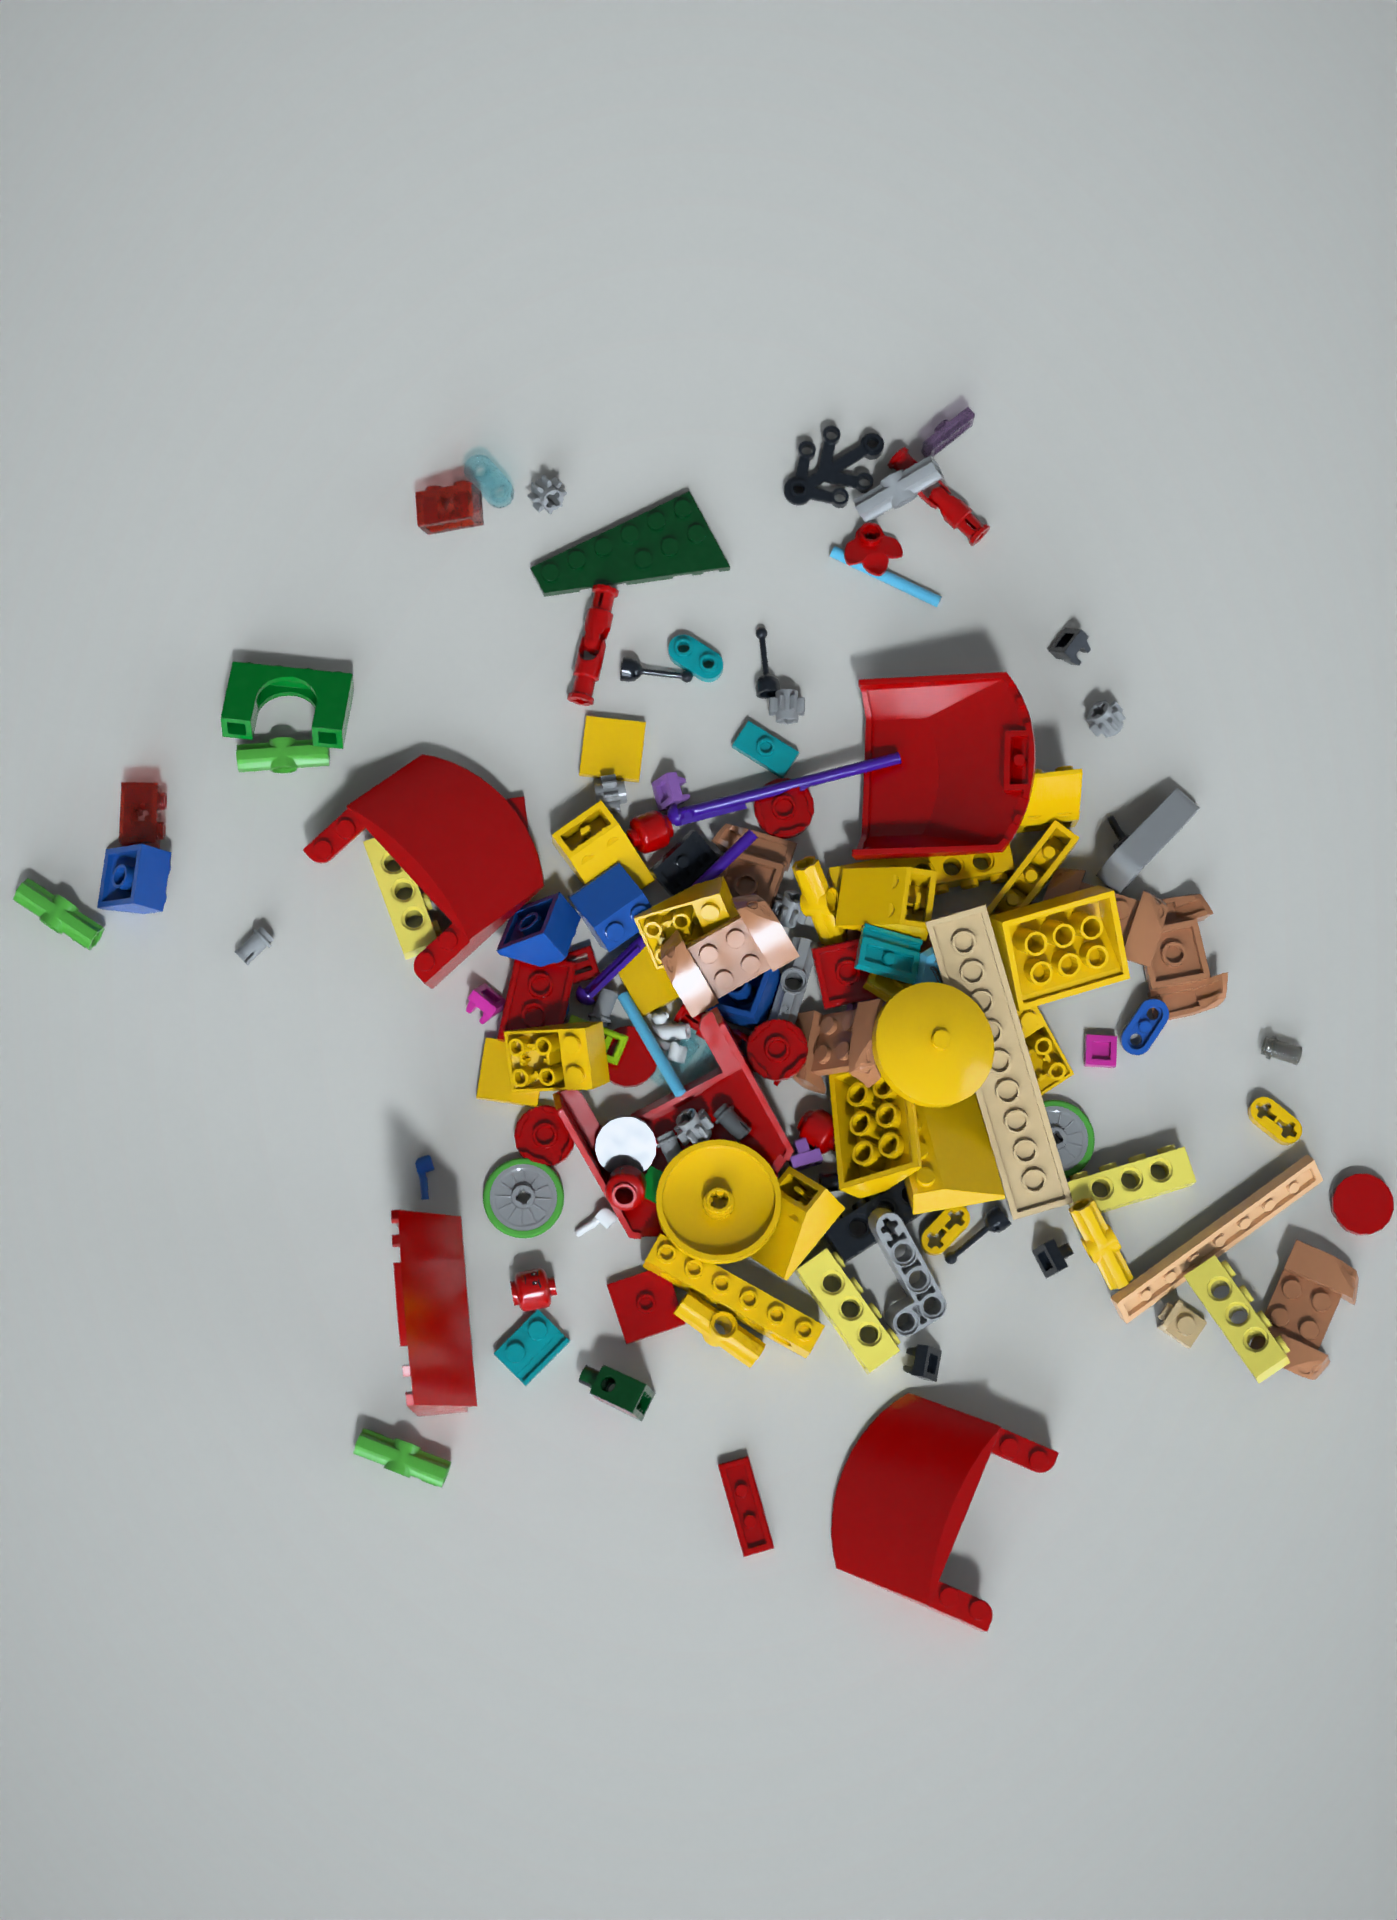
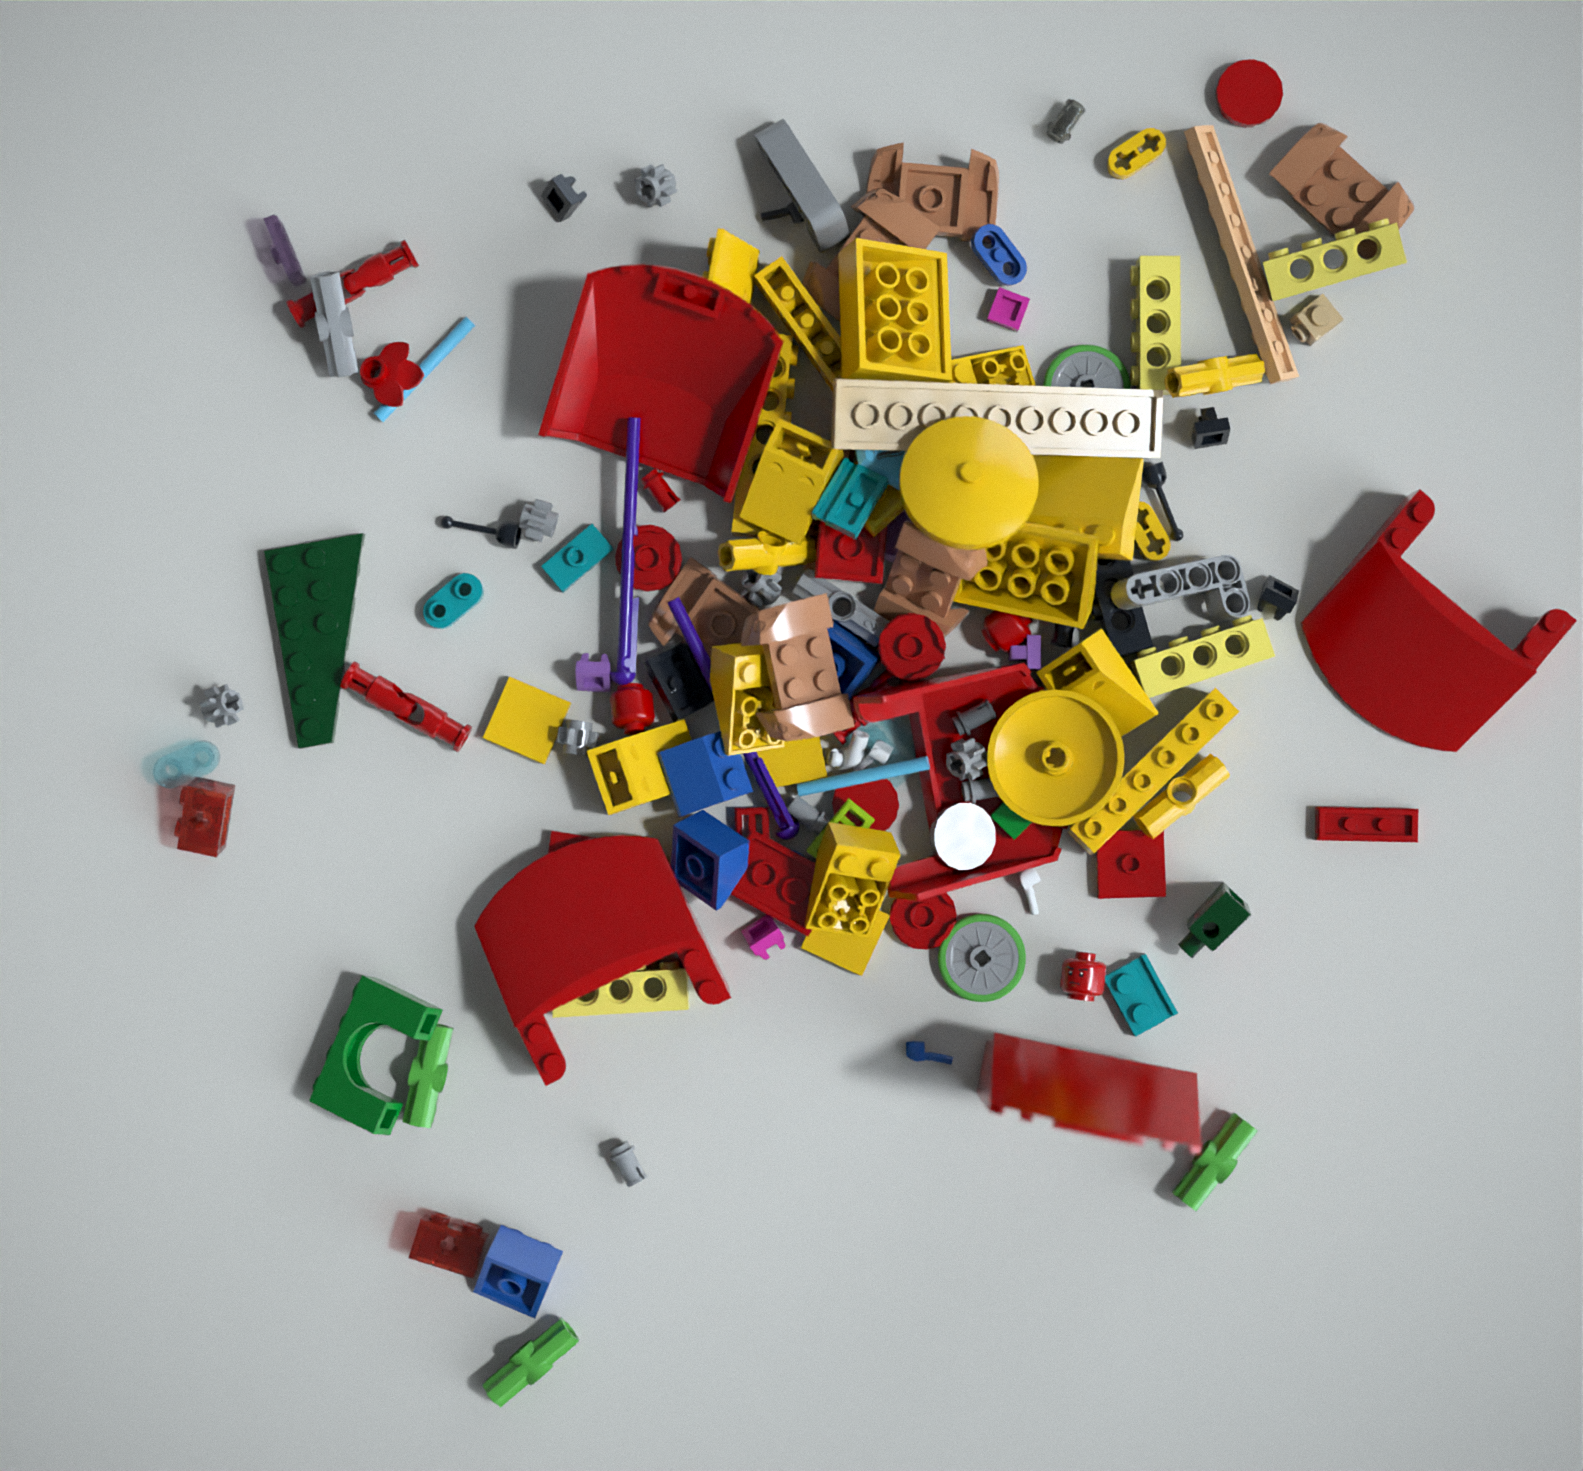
camera: 65 degrees left, 10 degrees up
red head [605,1165,647,1211] -> none
black hinge [620,657,693,683] -> none
black plant [784,426,884,508] -> none
none -> red pin [640,468,681,513]

